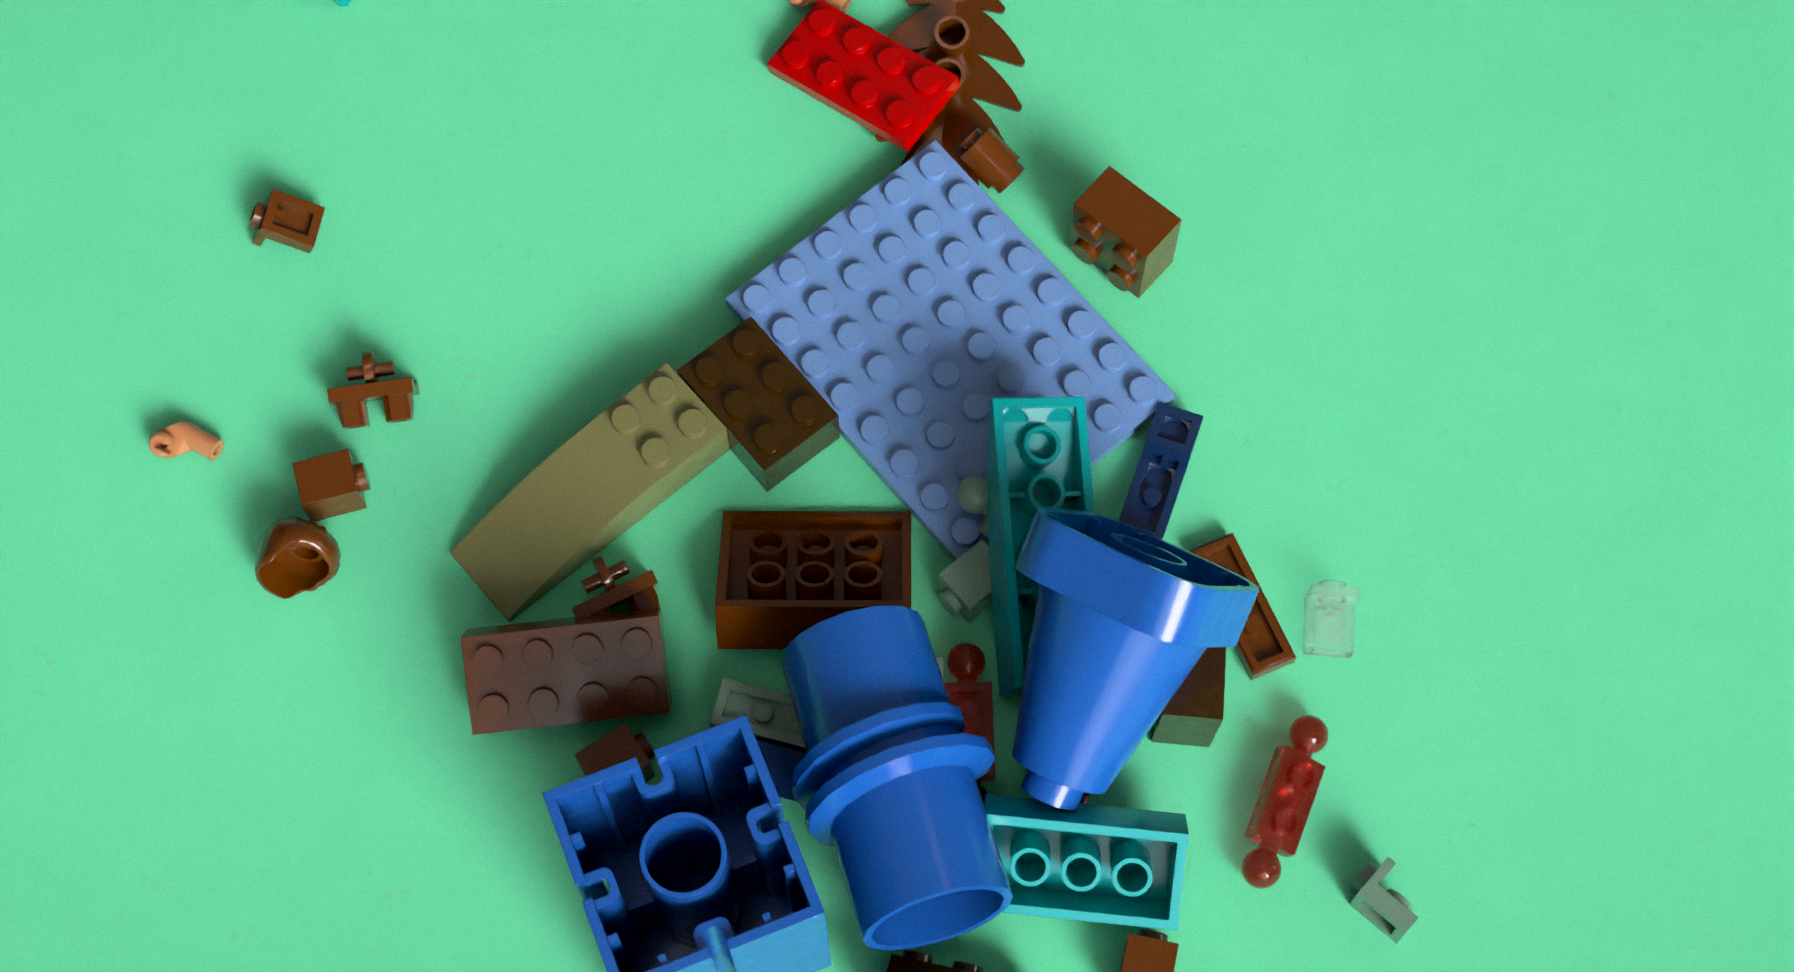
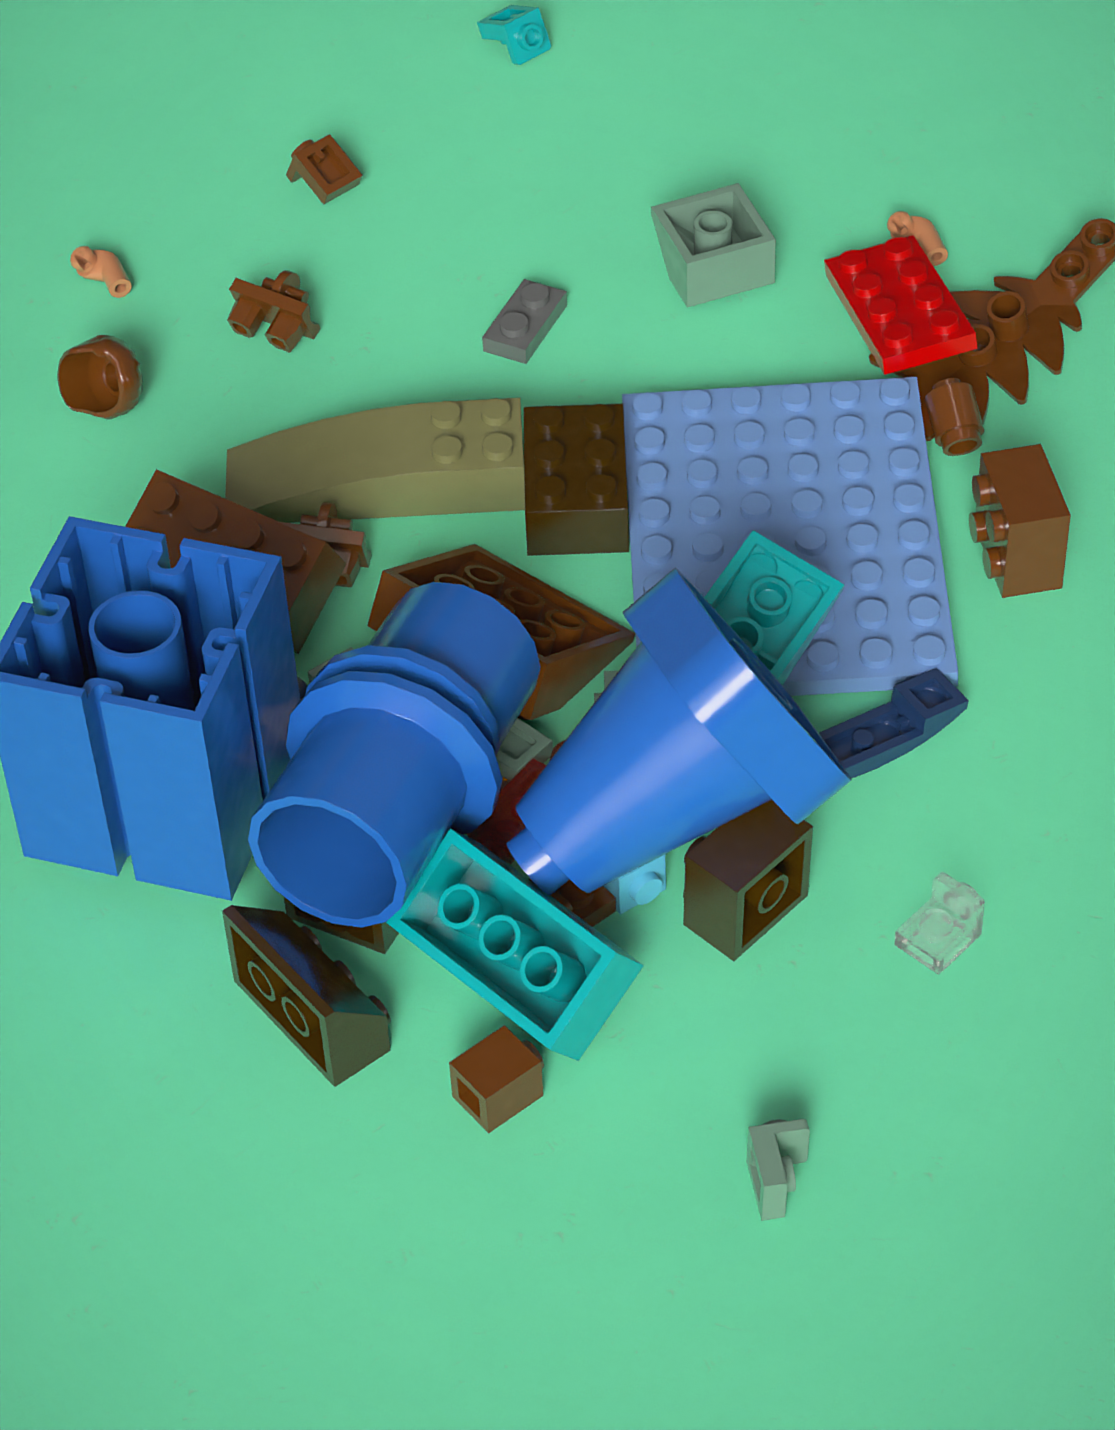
camera: 40 degrees right, 20 degrees down
reddish brown brick [292,448,371,522] -> none
reddish brown tile [1190,533,1296,680] -> none
clear red plate [1241,715,1328,889] -> none
none -> dark grey plate [482,279,567,364]
none -> sand green slope [651,183,776,308]

